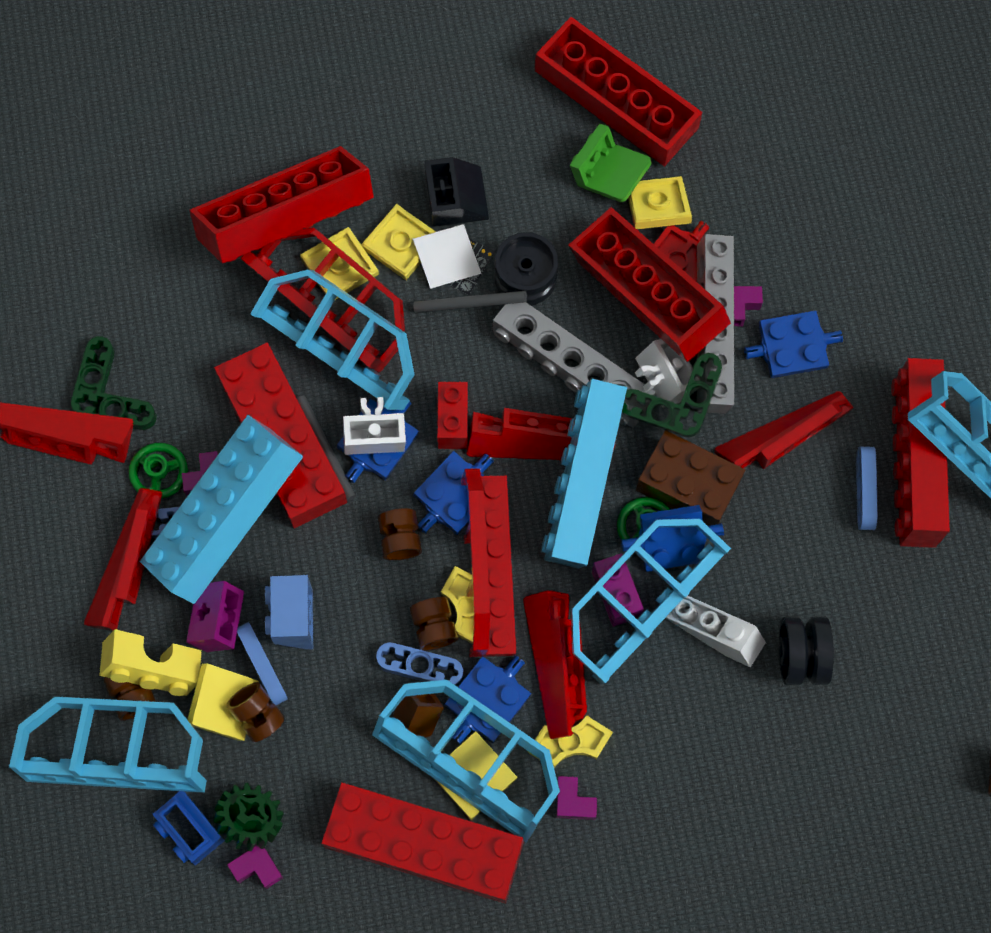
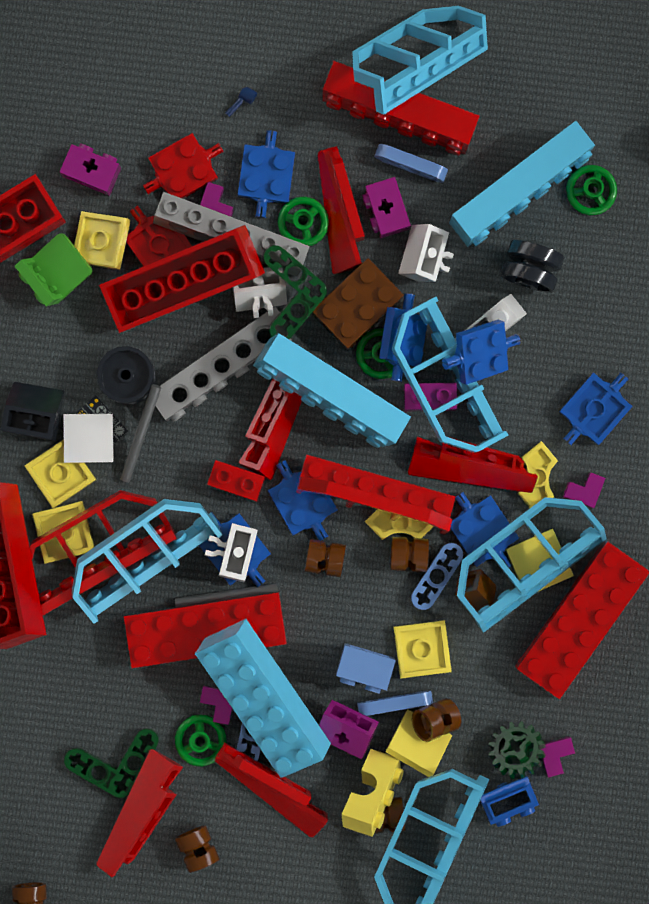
camera: 70 degrees left, 15 degrees up
none -> magenta brick [60,143,121,196]
none -> red plate [143,133,224,199]
none -> reddish brown wheel [175,825,220,873]
none -> dark blue hand [225,87,257,117]
none -> green piece [278,197,329,246]
none -> magenta brick [362,177,411,239]
none -> light yellow tile [394,620,452,679]
none -> white brick [398,224,454,282]
none -> blue plate [442,319,520,385]
none -> medium azure brick [449,121,595,247]
none -> blue plate [559,373,633,446]
none -> green piece [566,165,617,215]

